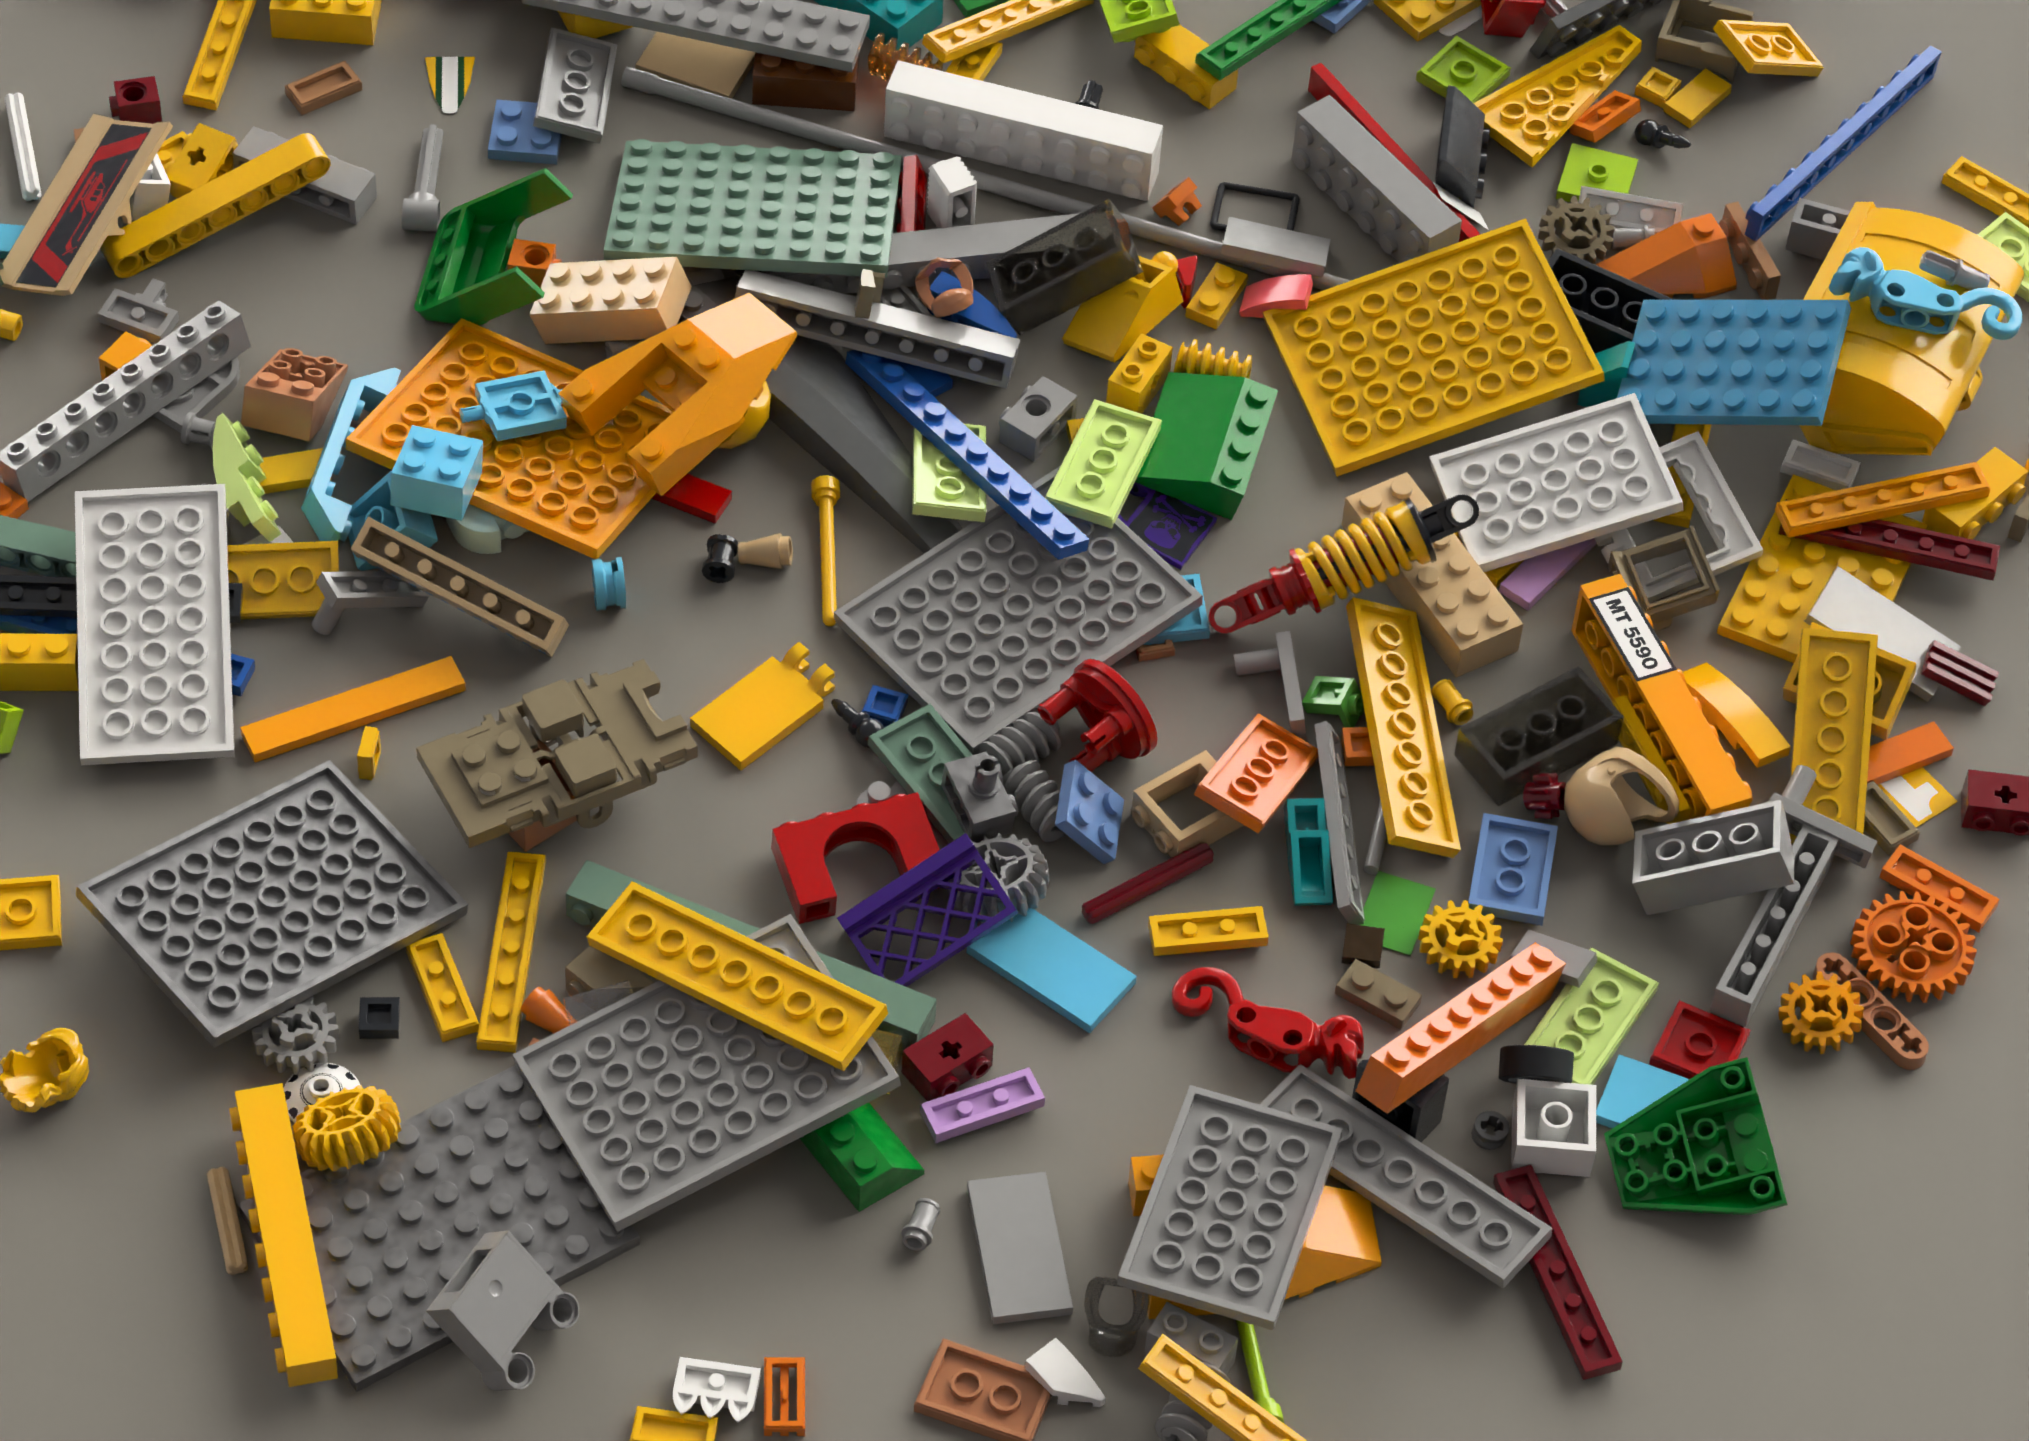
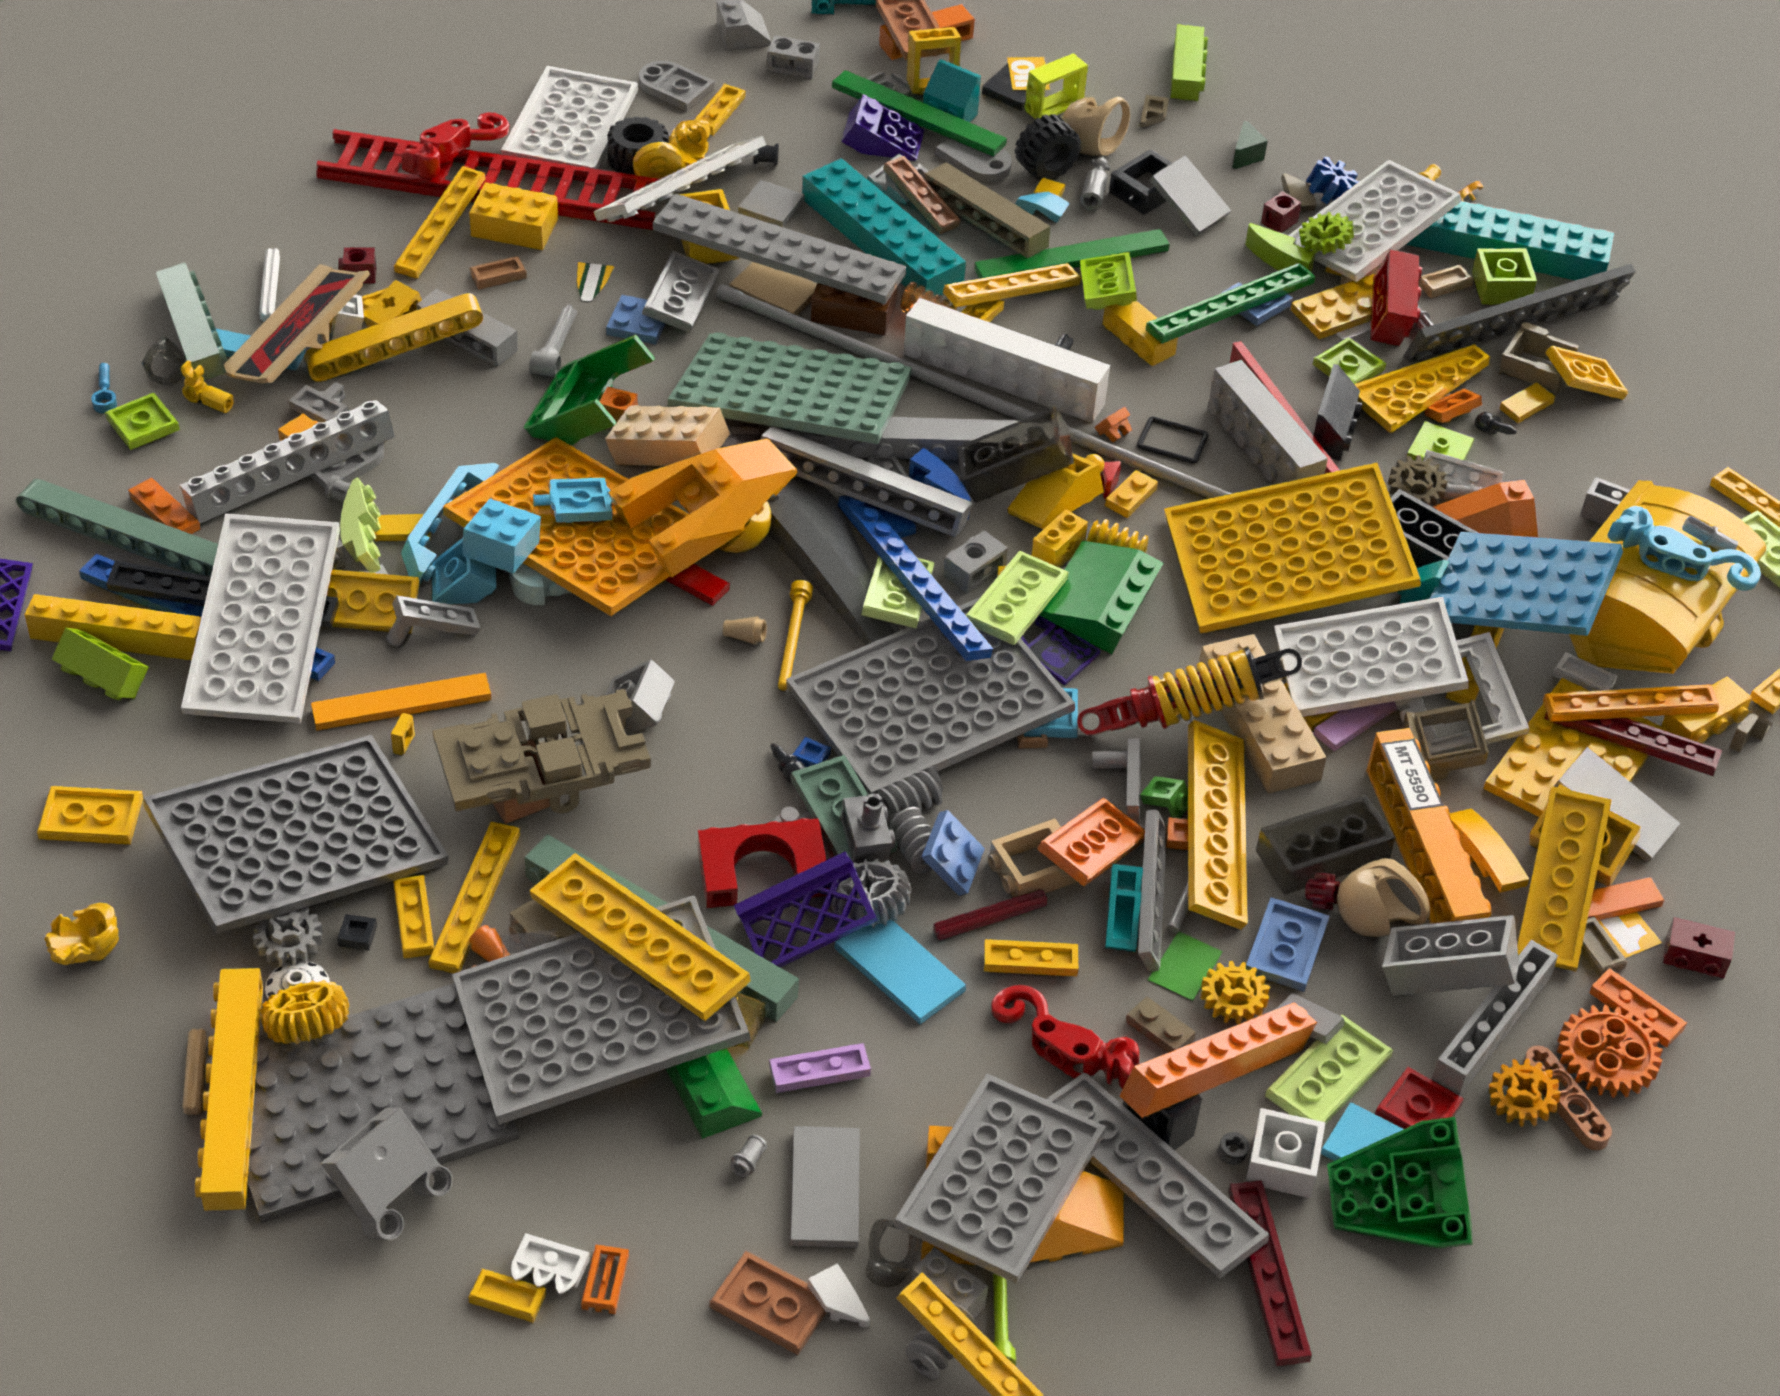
camera: 10 degrees right, 5 degrees down
nougat slope [241,348,348,441] -> none
tan brick [351,517,569,658] -> none
medium azure wheel [591,557,626,611] -> none
yellow tile [690,642,835,771] -> none
black bush [702,534,738,583] -> none
dark tan slope [855,269,885,319] -> none
red plate [896,154,927,233] -> none
dark red brick [901,1013,994,1101] -> none
nougat piece [915,257,974,318] -> none
white brick [926,156,977,228] -> none
red piece [1037,659,1158,772] -> none
light grey tile [1220,217,1331,278] -> none
coral slope [1239,274,1313,318] -> none
dark brown tile [1341,923,1385,968] -> none
yellow pin [1431,679,1474,725] -> none
white sticker [1433,182,1489,230] -> none
black tyre [1498,1045,1574,1084] -> none
yellow tile [1608,695,1691,824] -> none
yellow tile [1634,66,1682,109] -> none
medium nougat plate [1719,201,1781,300] -> none
blue plate [1744,45,1942,241] -> none
light grey piece [1769,765,1878,869] -> none
dark red tile [1921,640,1999,706] -> none
none -> light grey slope [605,659,675,732]

